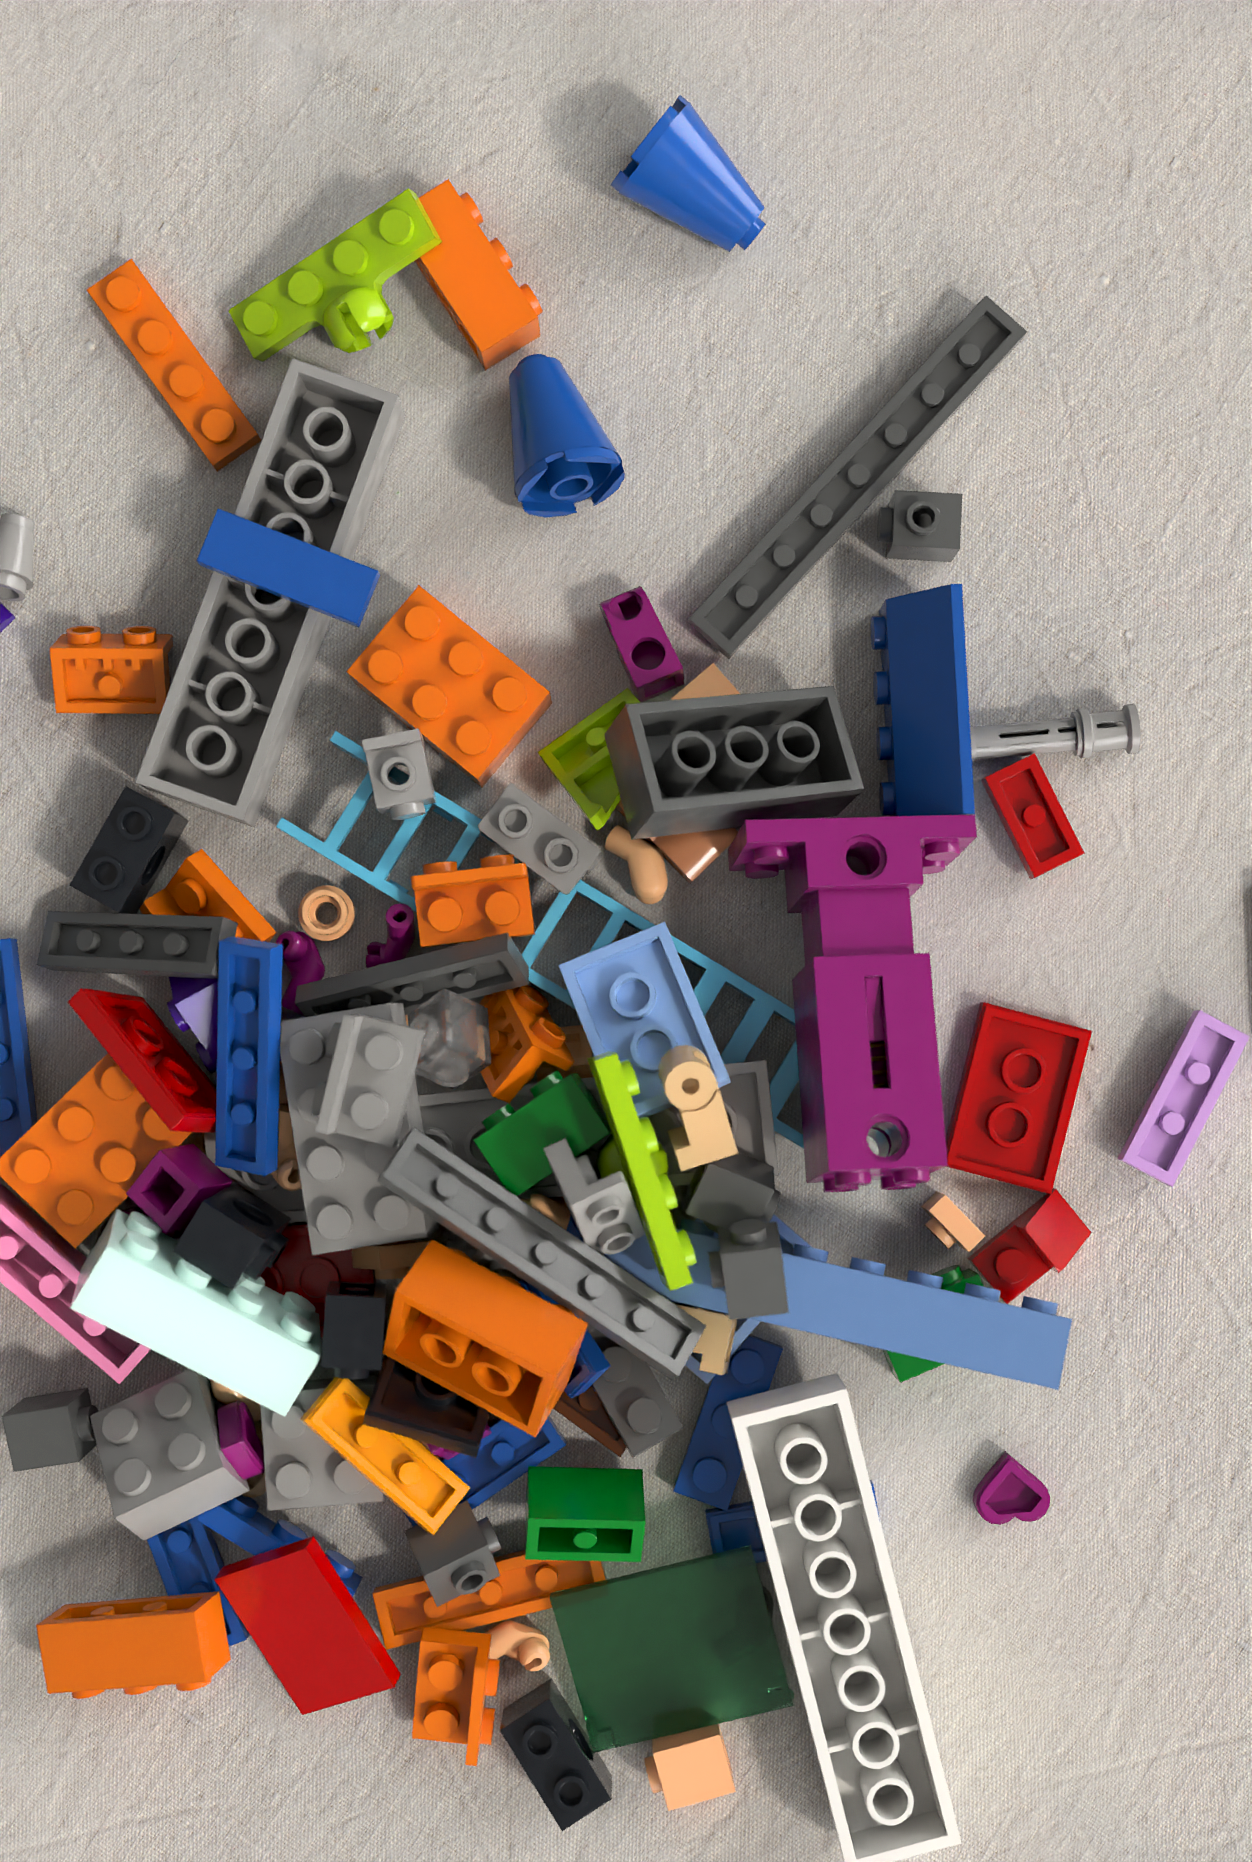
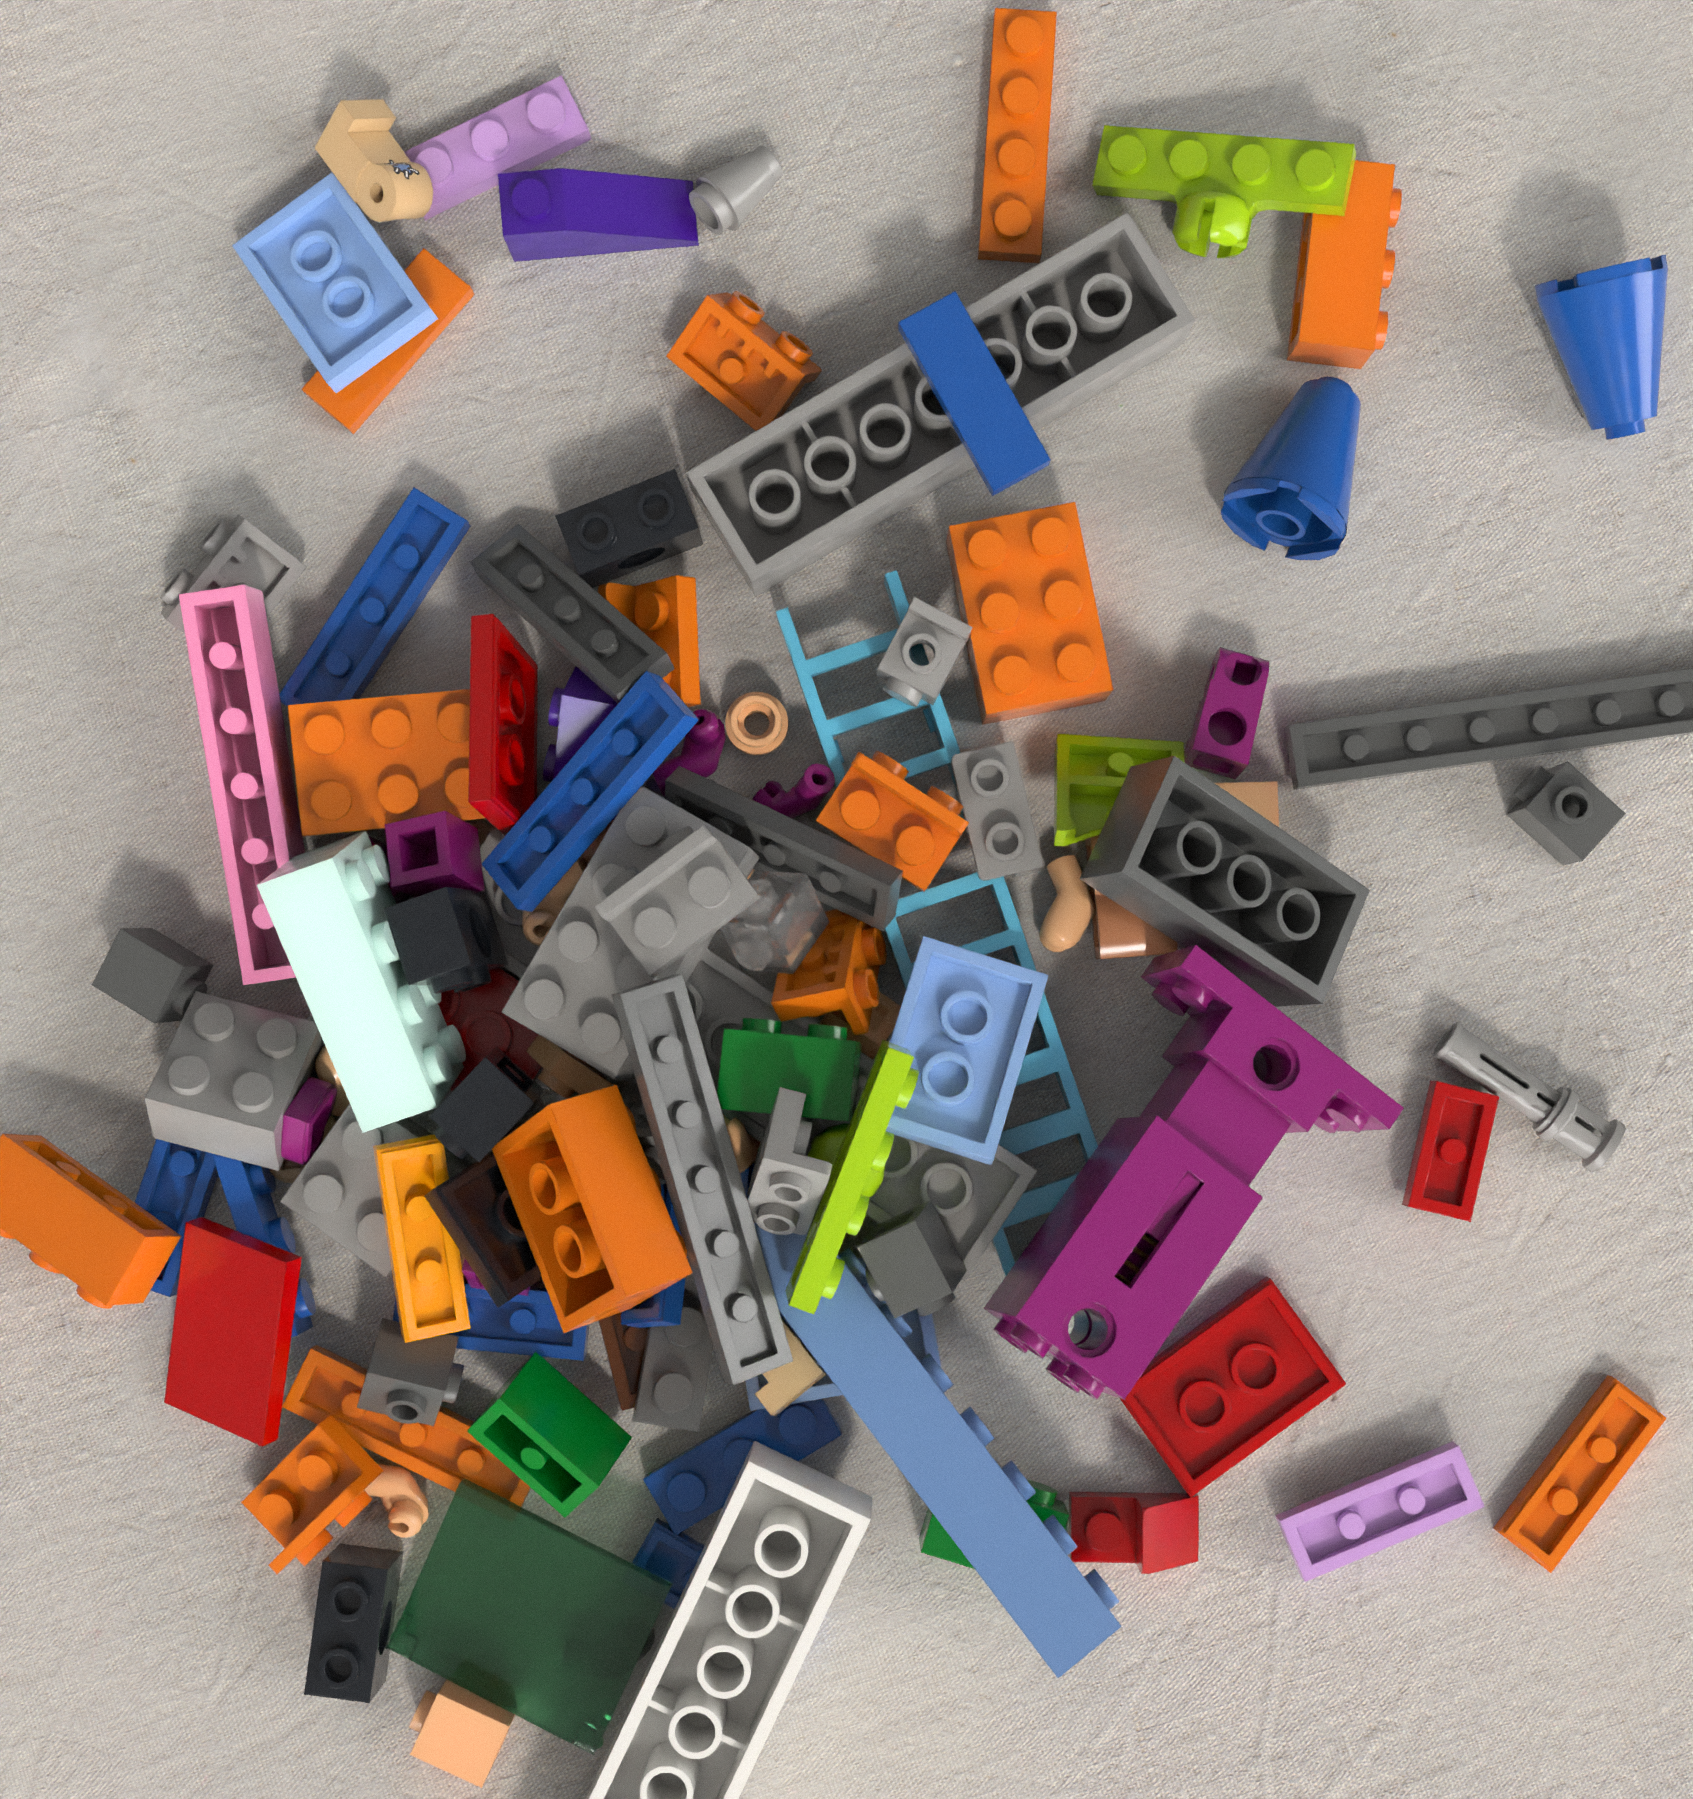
camera: 45 degrees right, 0 degrees up
tan leg [658,1045,738,1171] -> none
dark grey brick [708,1219,789,1320] -> none
blue slope [870,584,975,817] -> none
light nougat plate [921,1191,985,1252] -> none
magenta tile [973,1451,1050,1525] -> none

